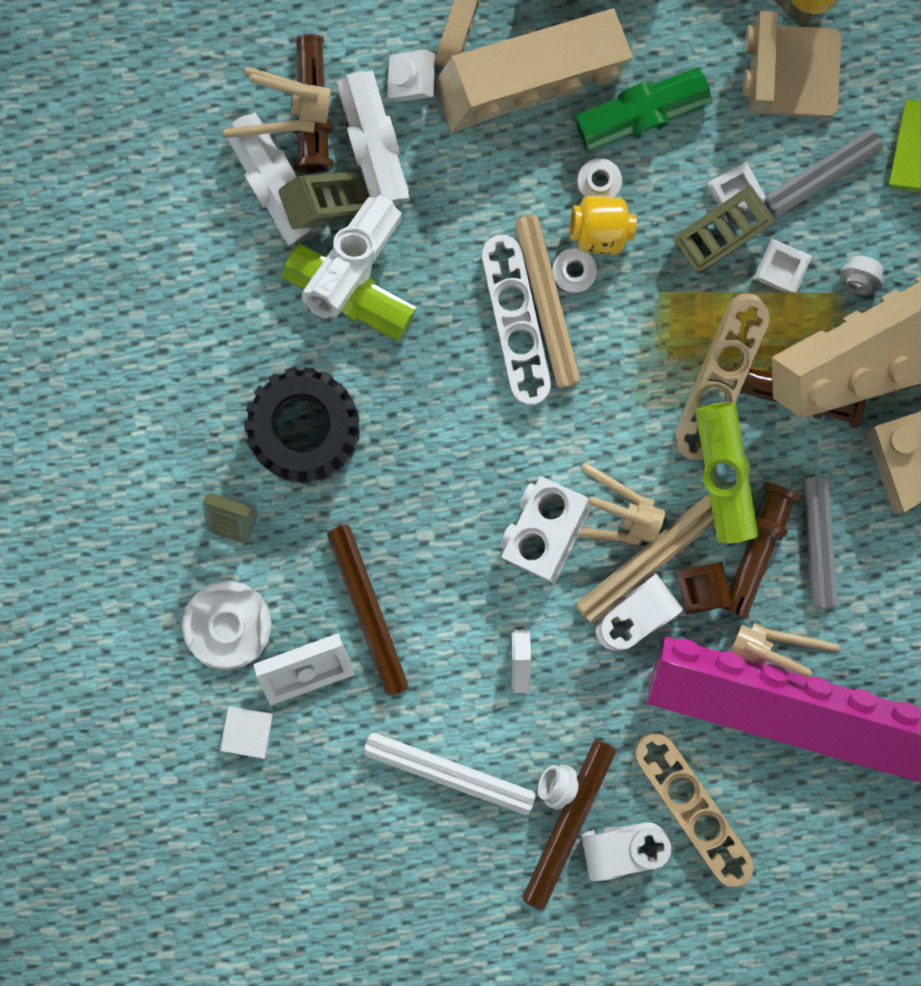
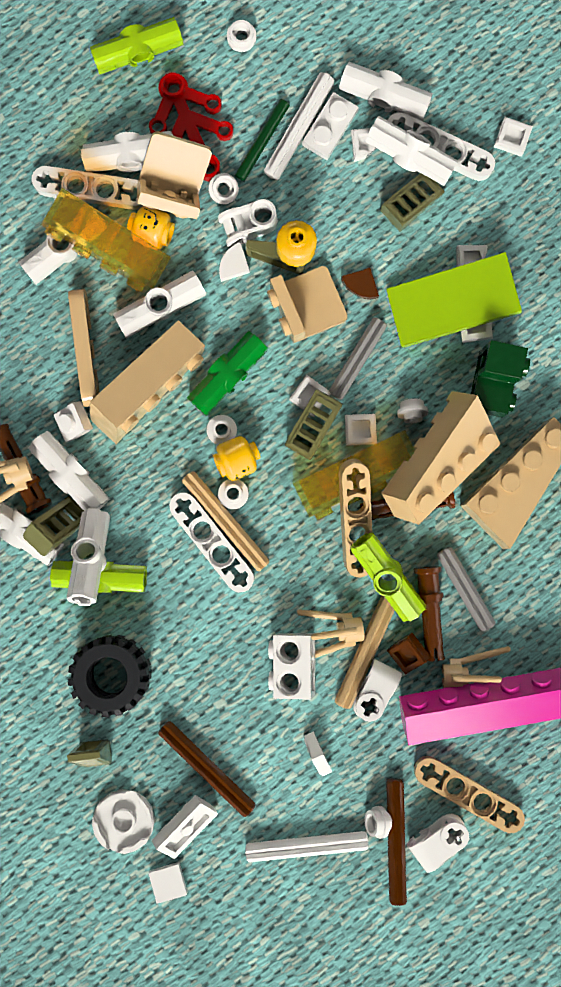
camera: 25 degrees left, 0 degrees up
none -> reddish brown tile [341,268,379,300]

